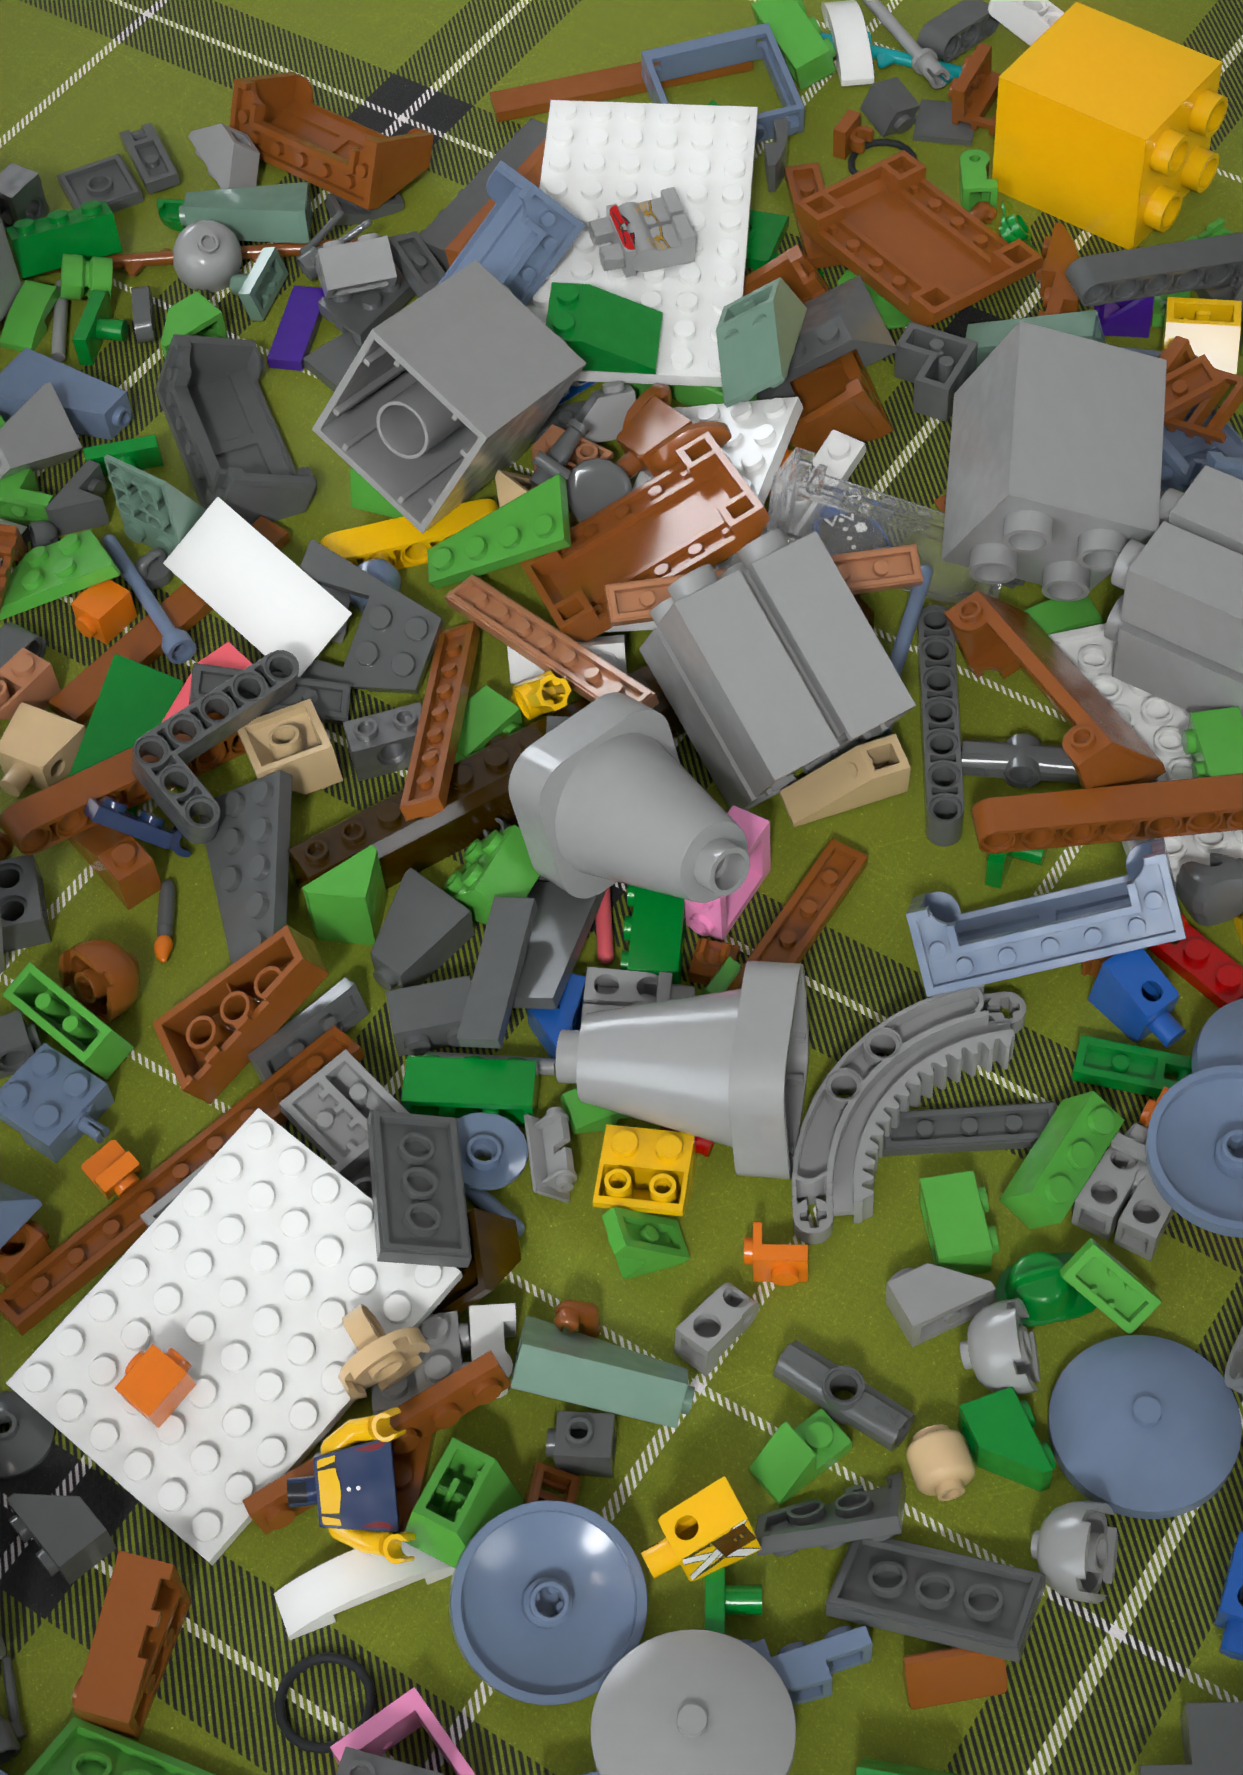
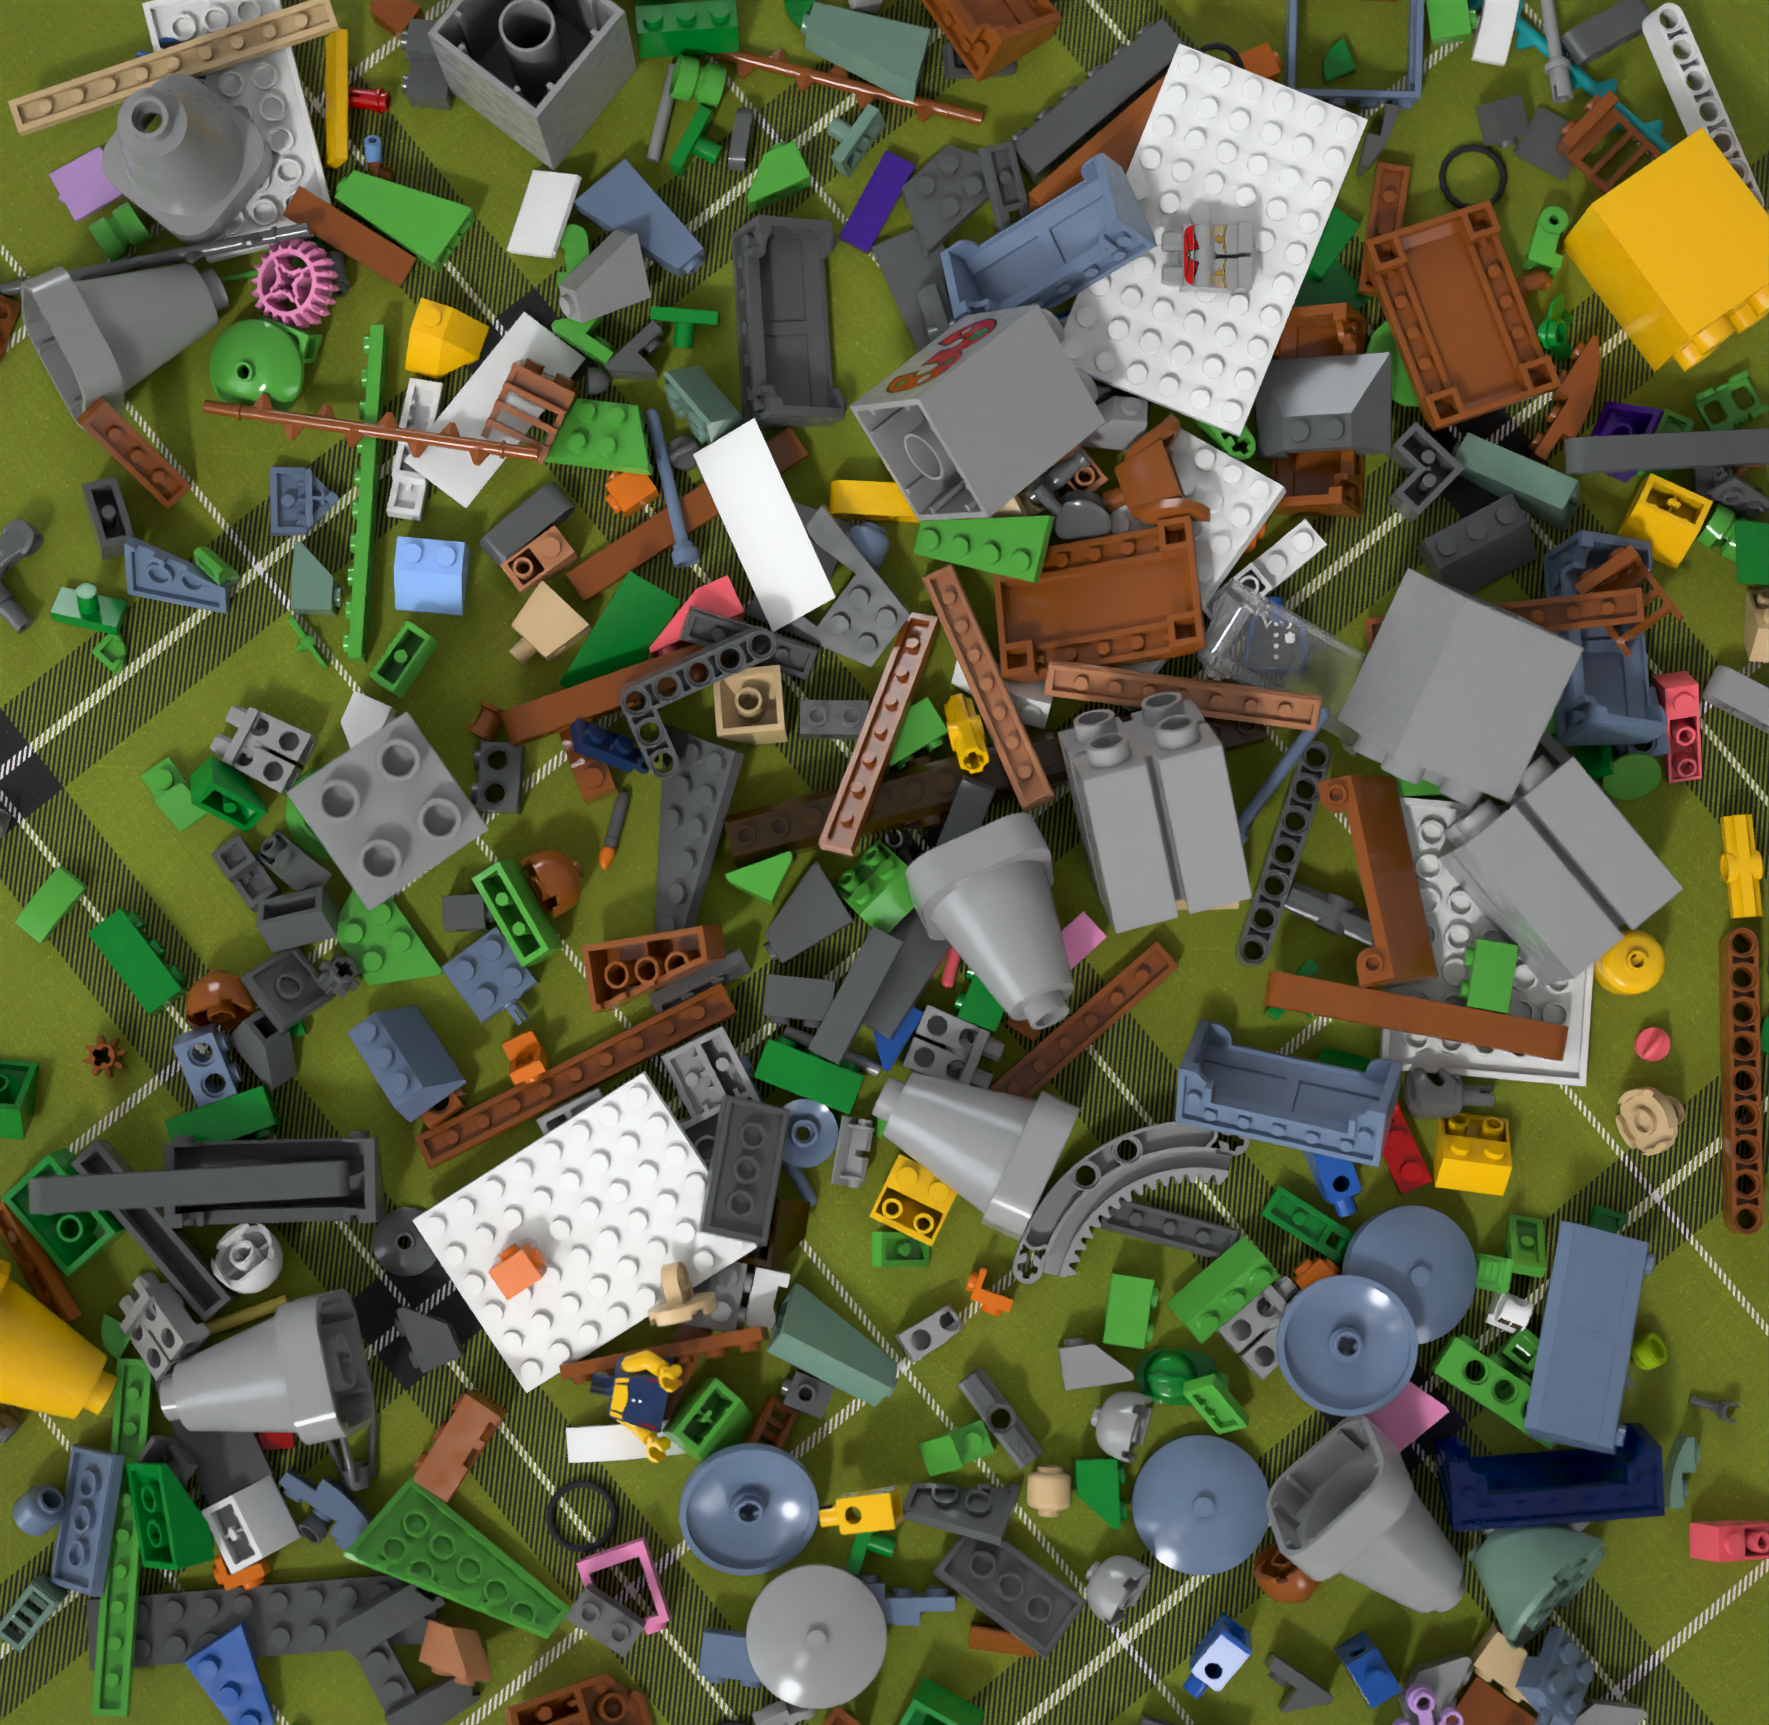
camera: 10 degrees right, 30 degrees up
bright green slope [0,280,60,352] -> none
light grey cylinder [173,220,242,293] -> none
dark grey plant [296,210,372,281] -> none
light grey slope [315,233,397,299] -> none
green slope [546,282,663,374] -> none
dark orange arm [554,1299,601,1338] -> none
bright green tile [699,956,741,995] -> none
sand green slope [716,277,807,408] -> none
dark orange tile [833,109,873,160] -> none

